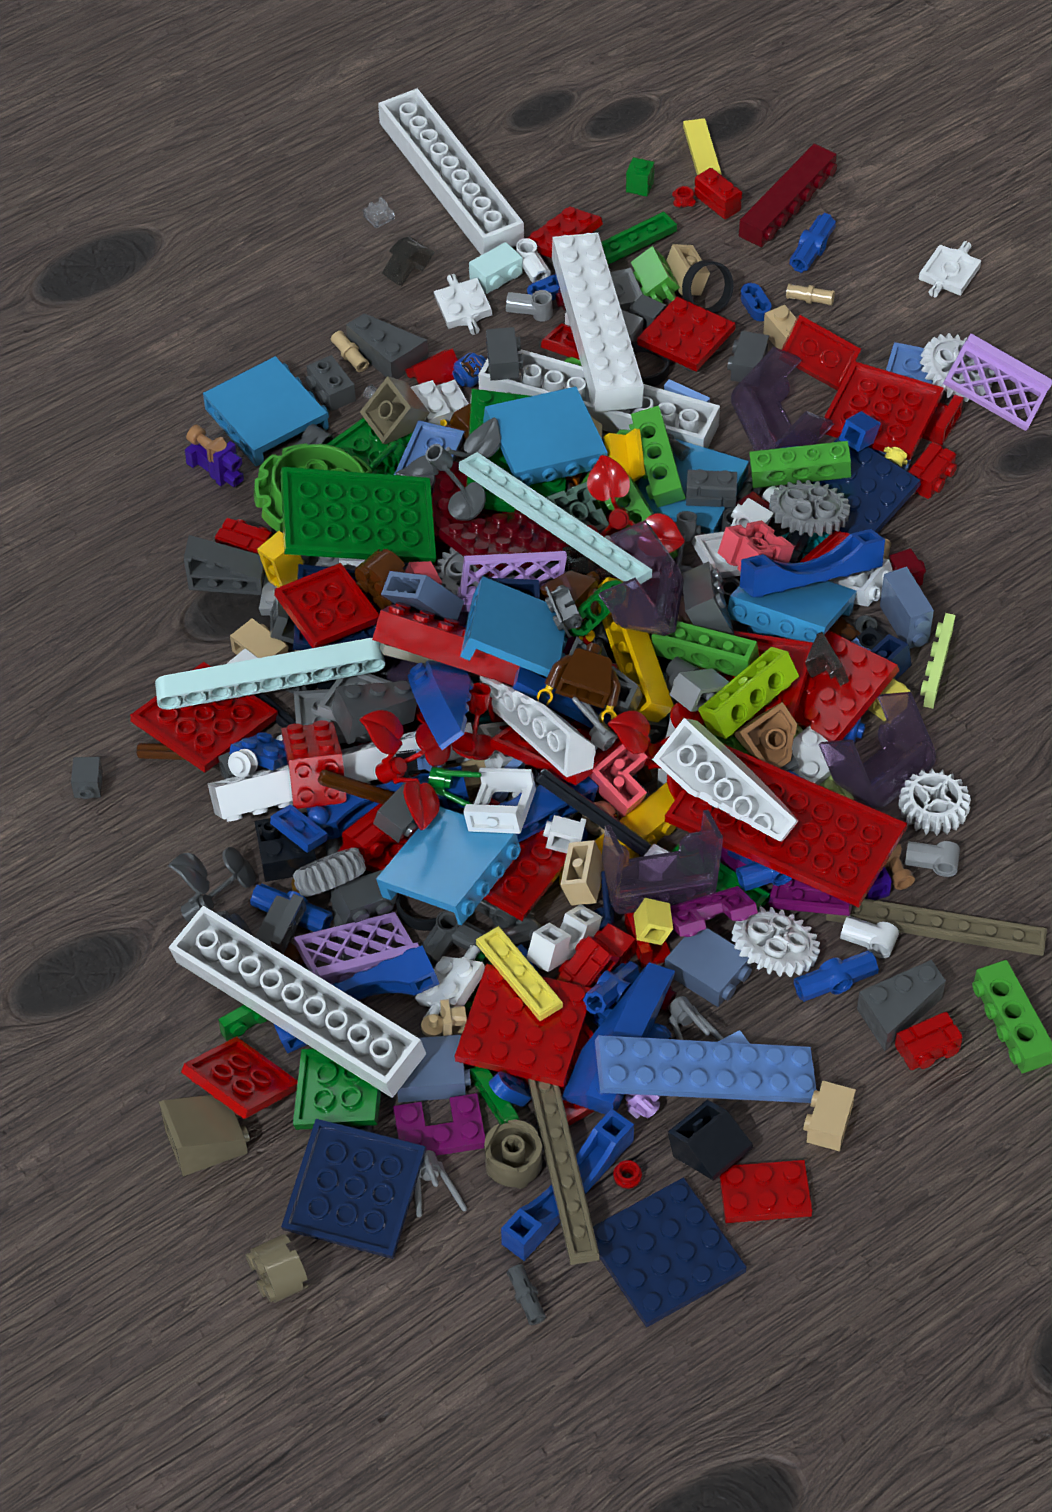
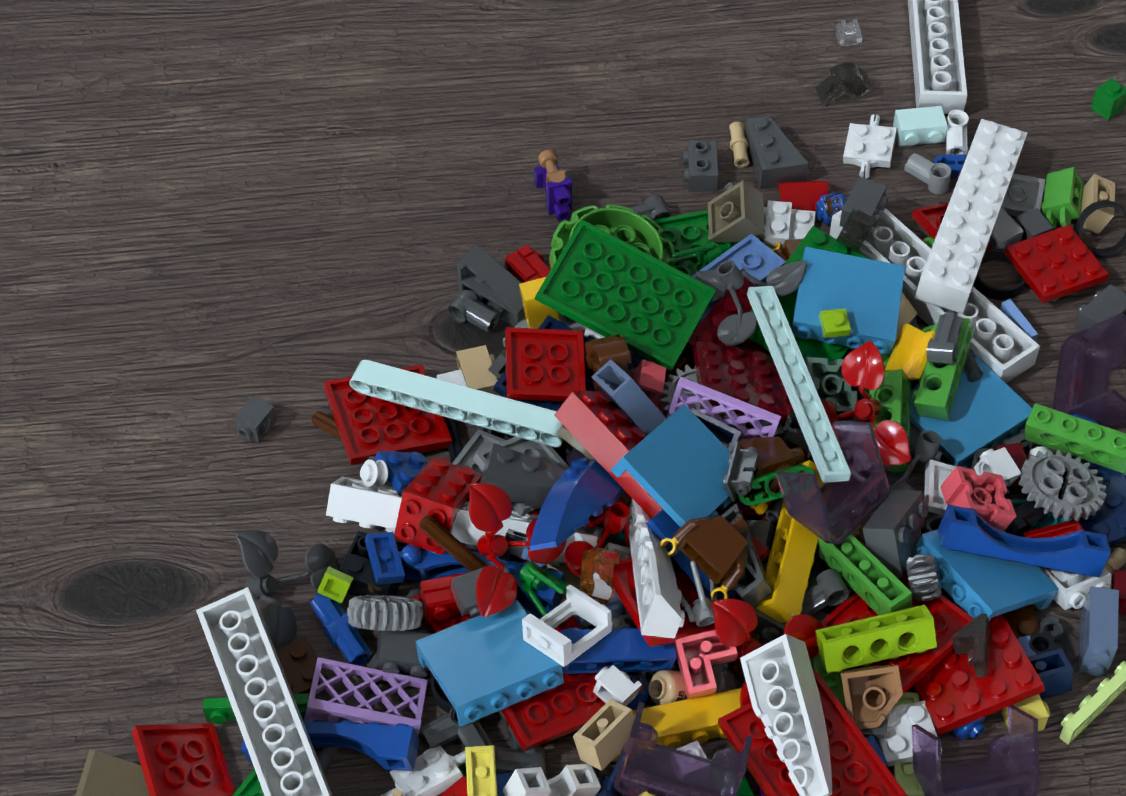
camera: 30 degrees right, 0 degrees up
dark azure panel [203,356,329,467] -> none
dark grey panel [255,894,307,955] -> none
red plate [527,207,603,258] -> none
black axle [536,769,651,856] -> none
green plate [601,212,677,265] -> none
light grey brick [669,668,729,712] -> none
dark grey brick [686,469,737,508] -> none
none -> lime plate [317,566,353,604]
none -> dark grey piece [447,290,500,332]
none -> clear orange leg [580,548,620,604]
none -> lime plate [819,308,851,338]
none -> clear smoke brick [835,208,876,253]
none -> flat silver gear [906,554,942,601]
none -> dark grey piece [927,312,963,365]

